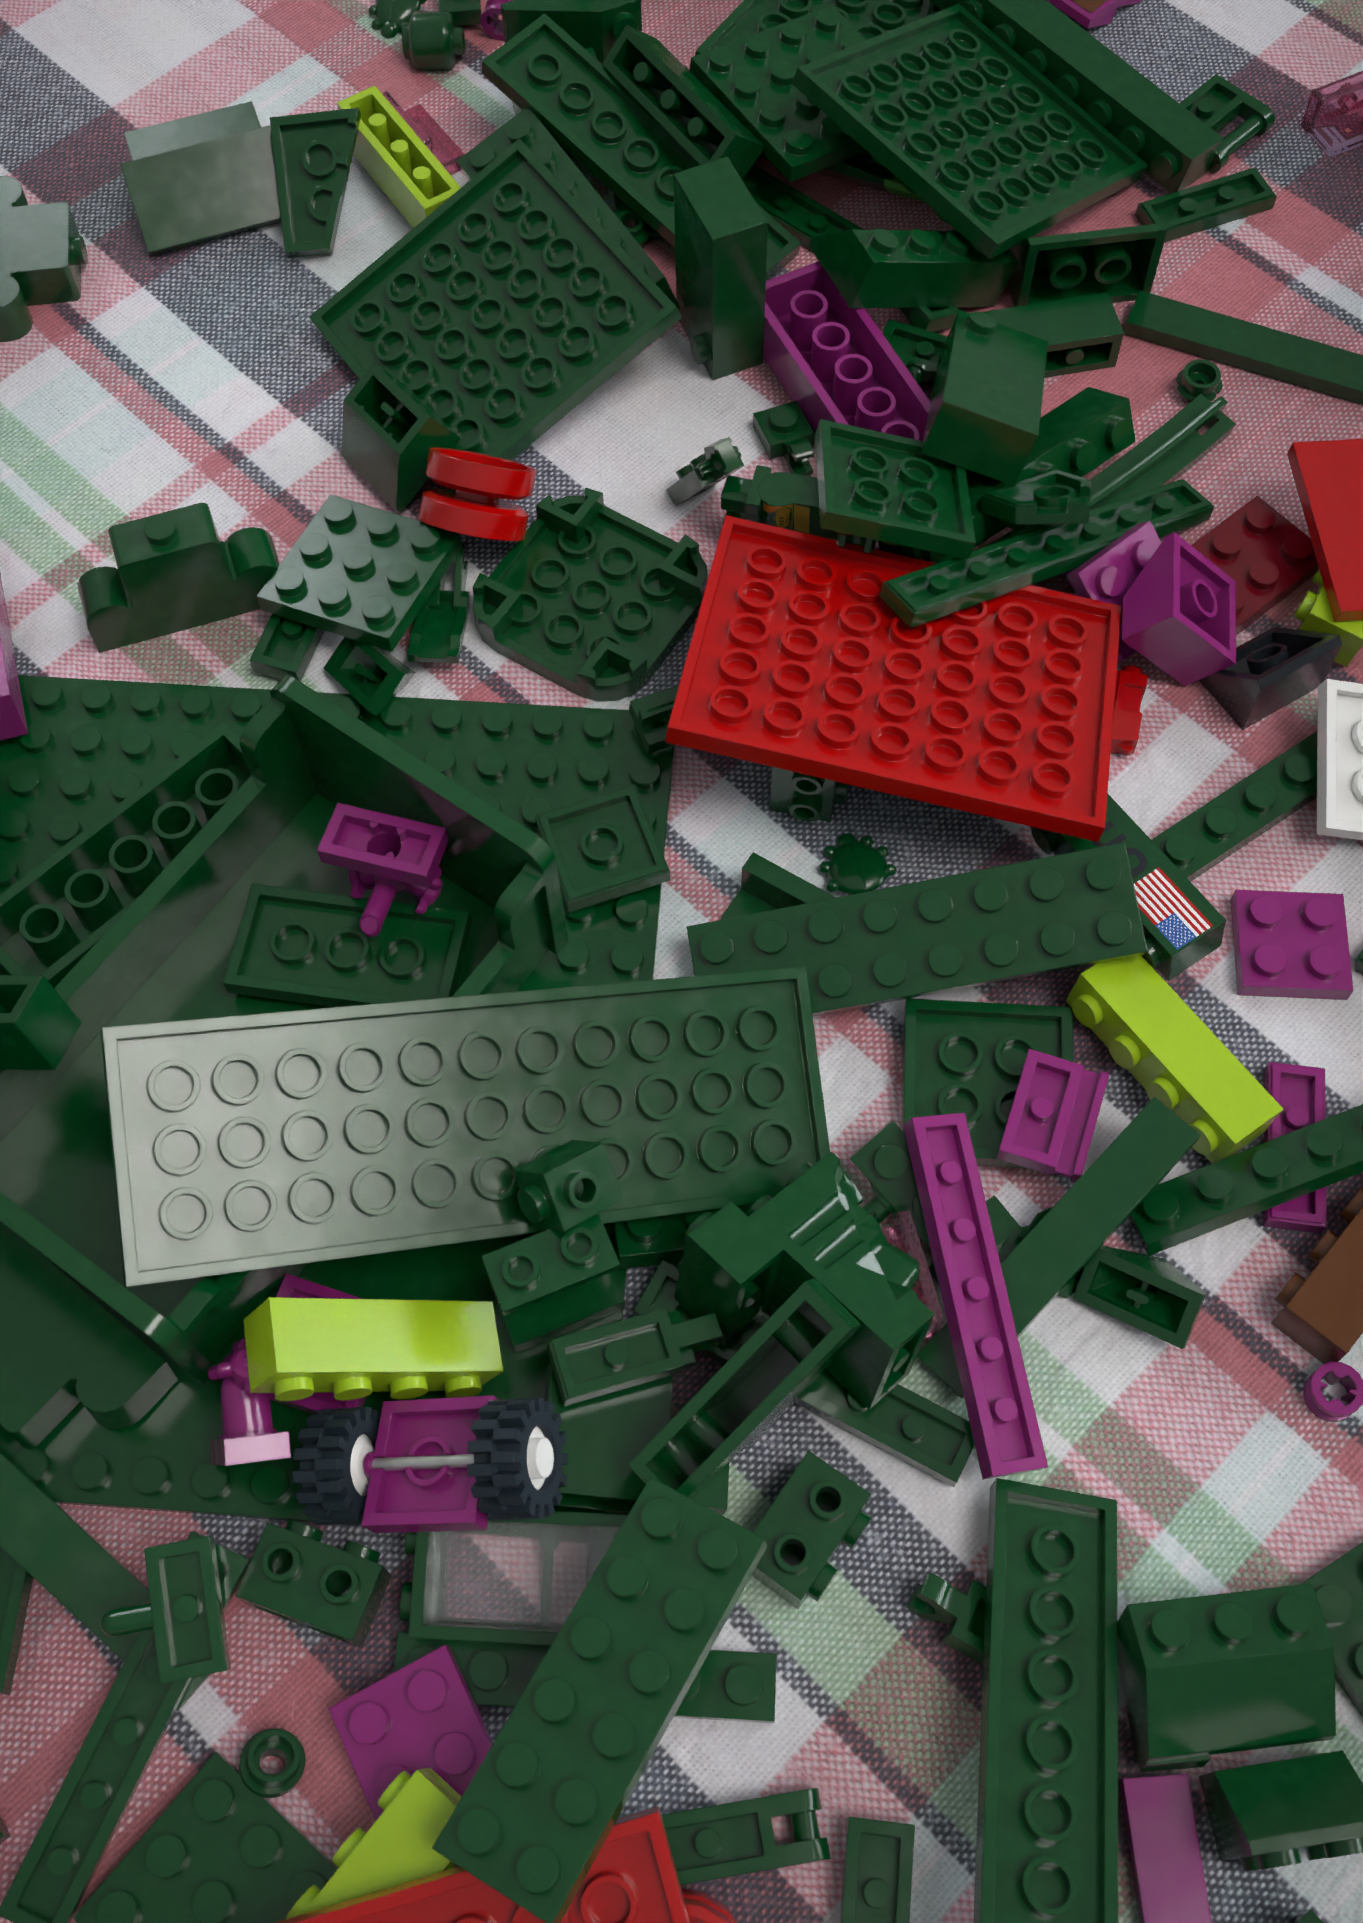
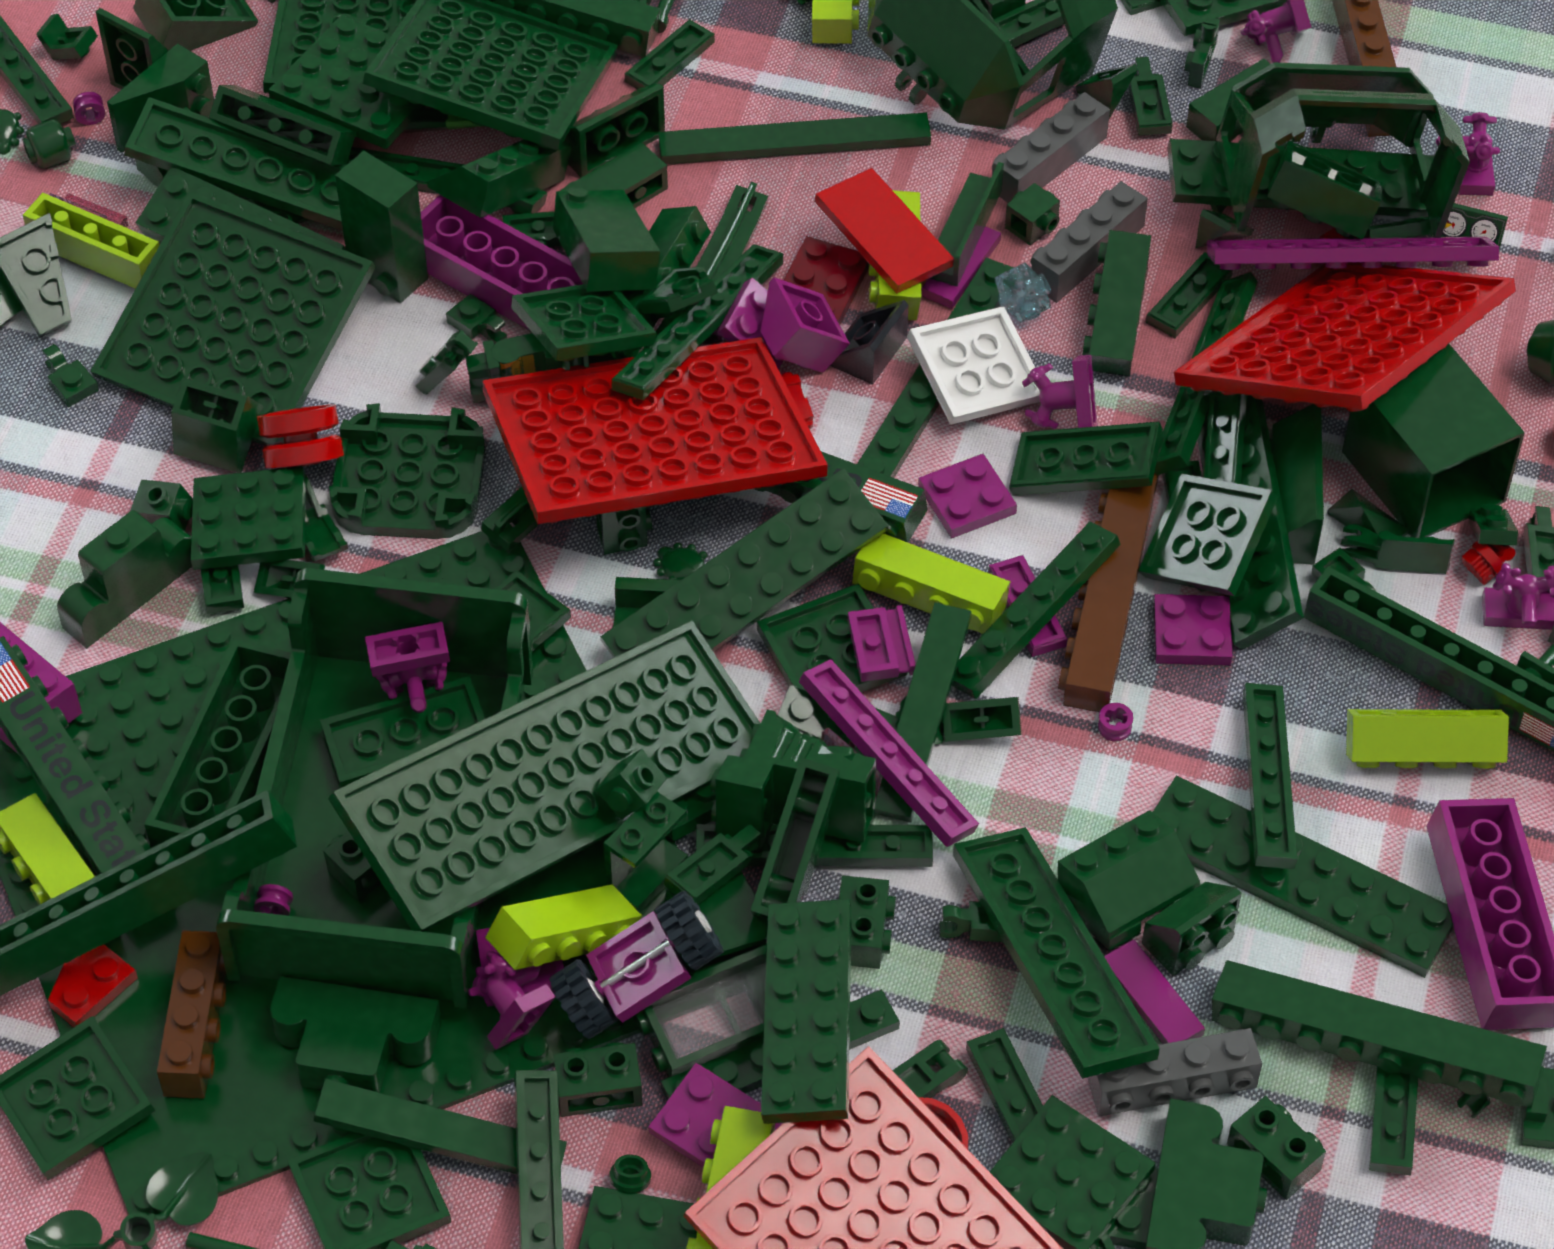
camera: 30 degrees left, 10 degrees down
dark green plate [101,1535,231,1684] -> none
dark green plate [1176,359,1223,402] -> none
none -> dark green plate [42,344,99,408]
none -> dark green brick [130,479,193,531]
none -> magenta bush [254,884,293,916]

